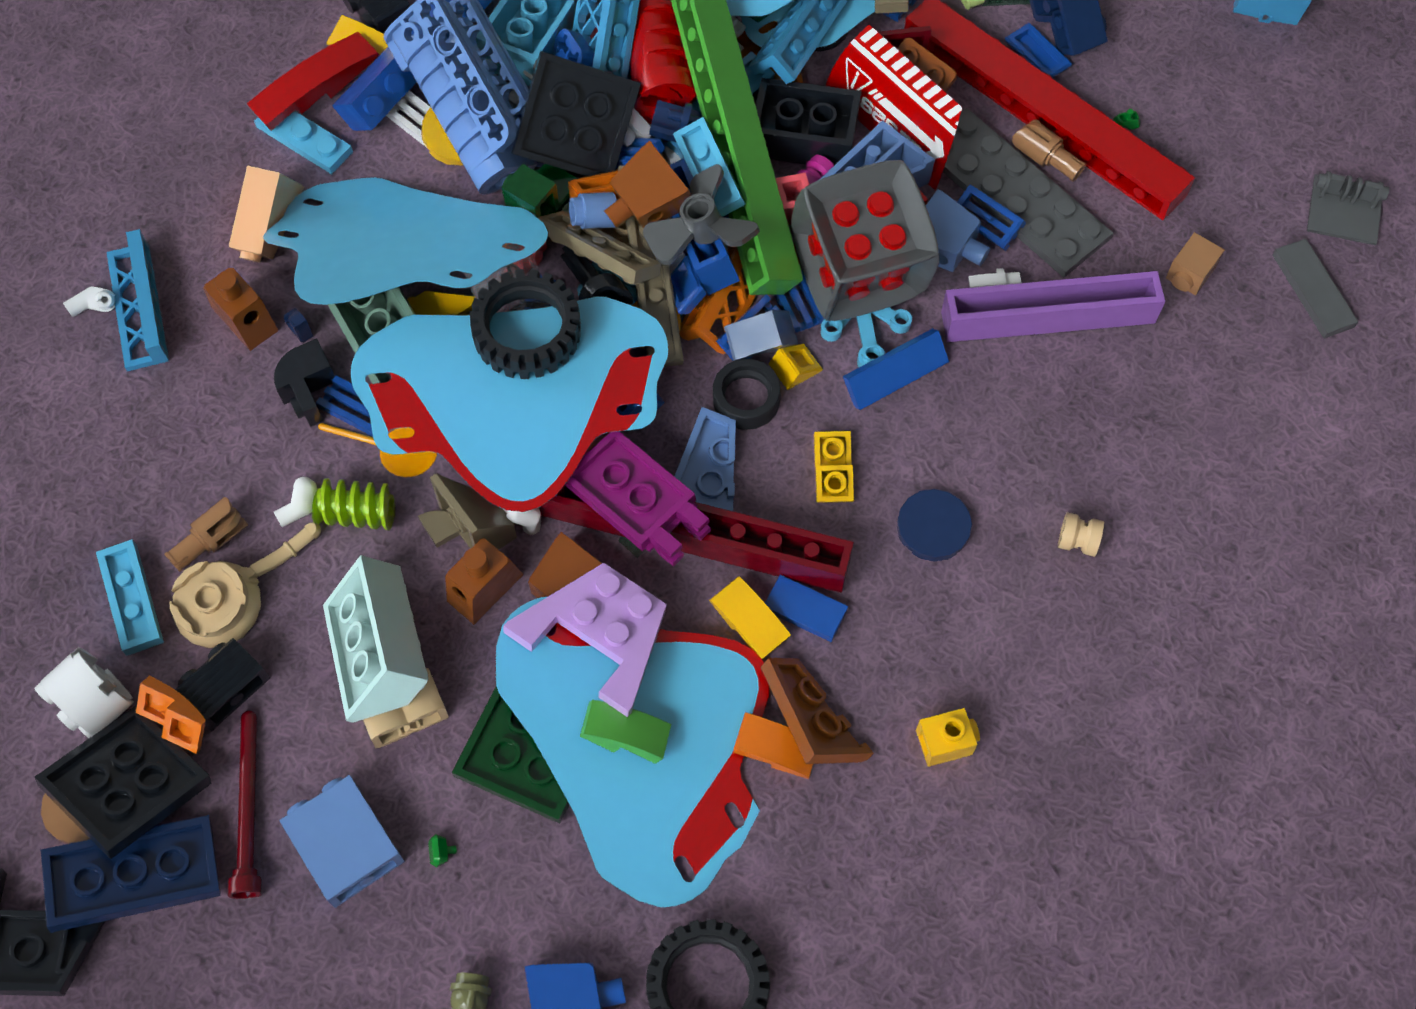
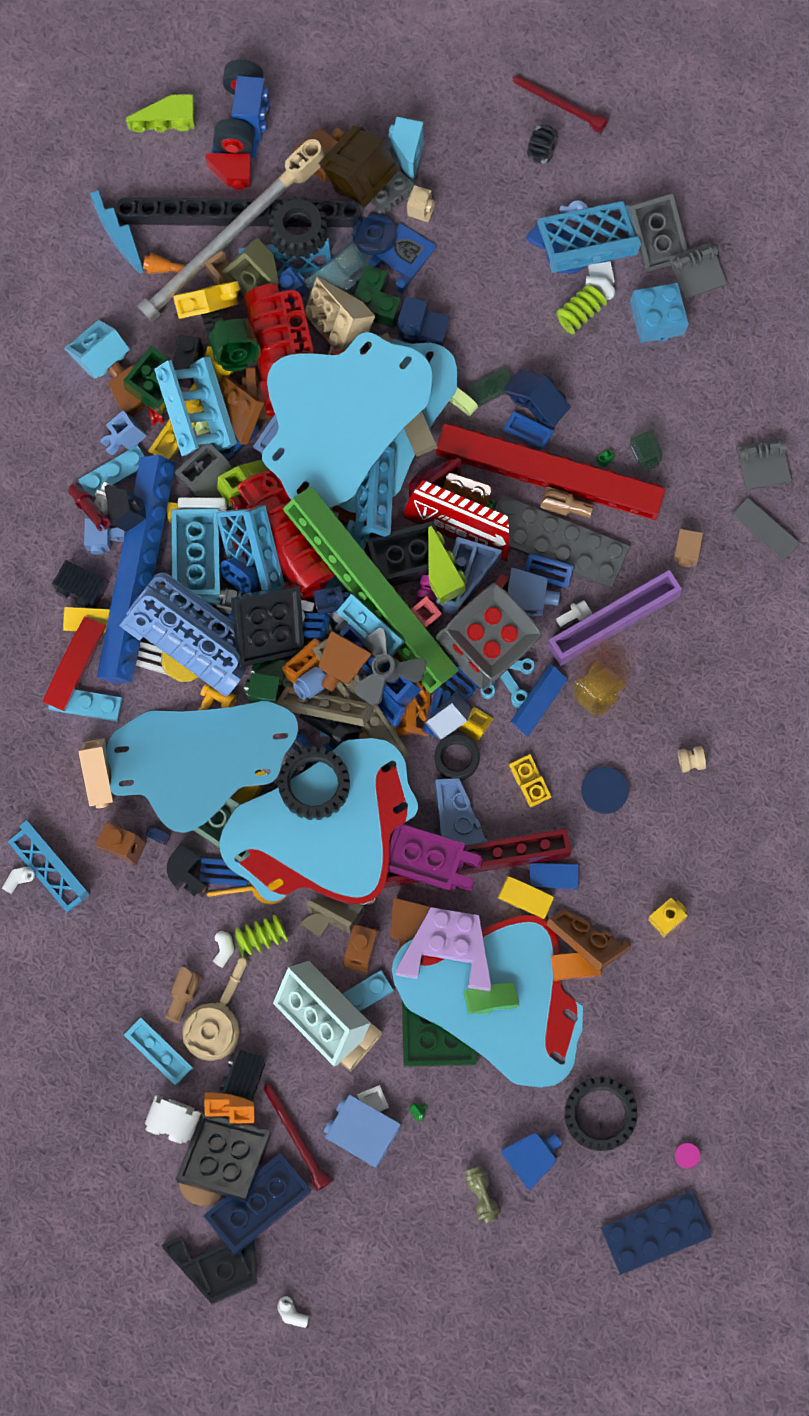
camera: 20 degrees left, 10 degrees up
none -> light orange piece [198,683,237,710]
none -> medium azure plate [342,970,394,1012]
none -> white tile [357,1085,389,1112]
none -> lime slope [428,526,467,605]
none -> clear yellow brick [573,661,626,718]
none -> clear green brick [629,430,663,470]

